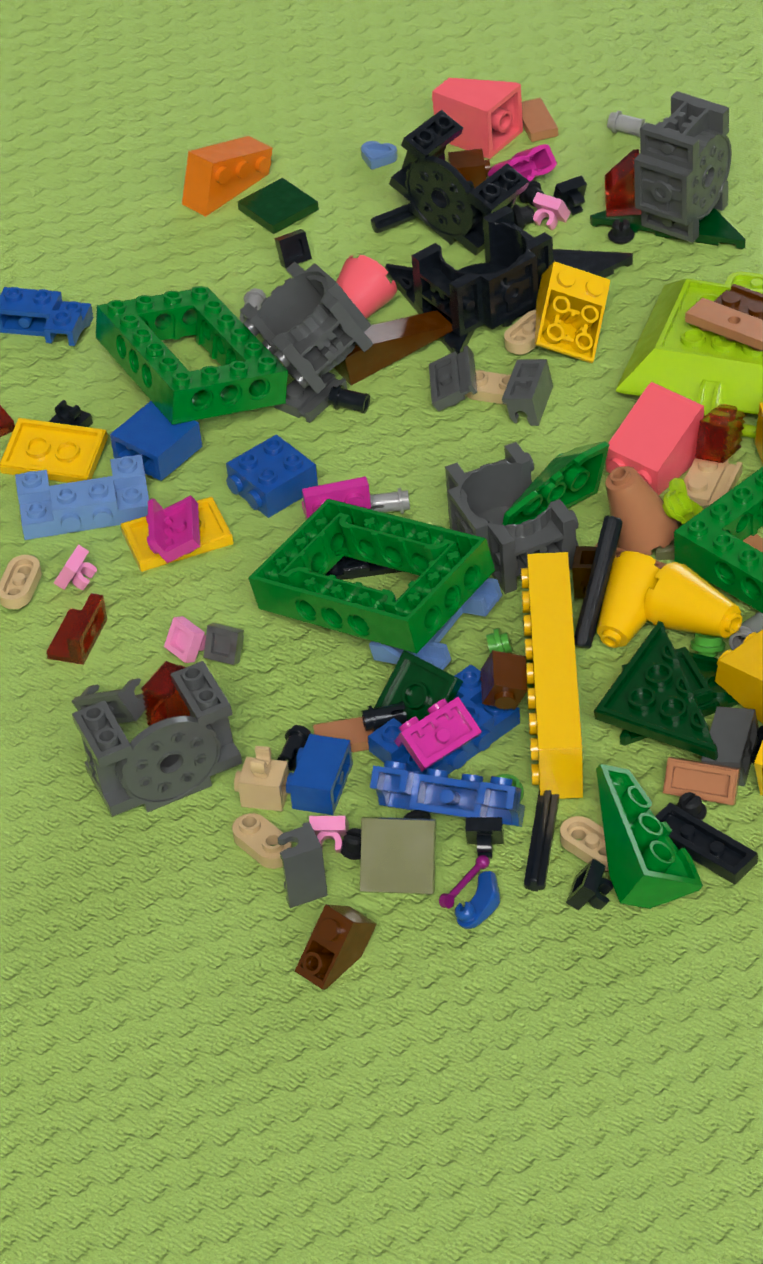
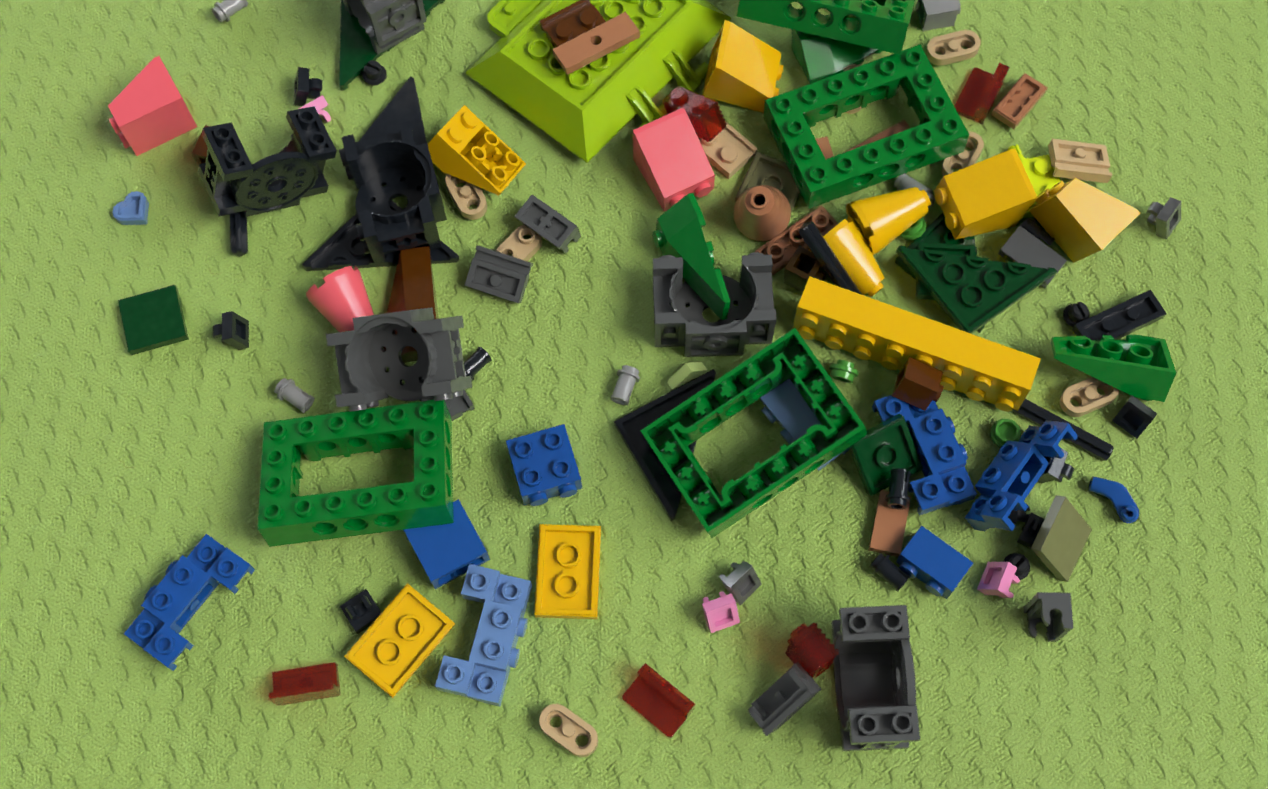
camera: 70 degrees left, 25 degrees up
bright pink tile [54,544,97,590] -> none
dark pink bracket [146,495,200,563] -> none
orange wedge [182,136,273,217] -> none
tan plate [232,813,292,869] -> none
tan brick [234,746,289,811] -> none
reddish brown slope [295,904,377,989] -> none
dark pink bracket [302,476,371,520] -> none
dark pink bracket [394,697,482,771] -> none
magenta hinge [439,855,490,909] -> none
dark pink brick [488,144,557,182] -> none
black piece [519,181,544,207] -> none
nougat tile [522,98,558,142] -> none
clear red slope [604,149,641,217] -> none
lime plate [663,478,703,524] -> none
nougat tile [663,757,741,805] -> none

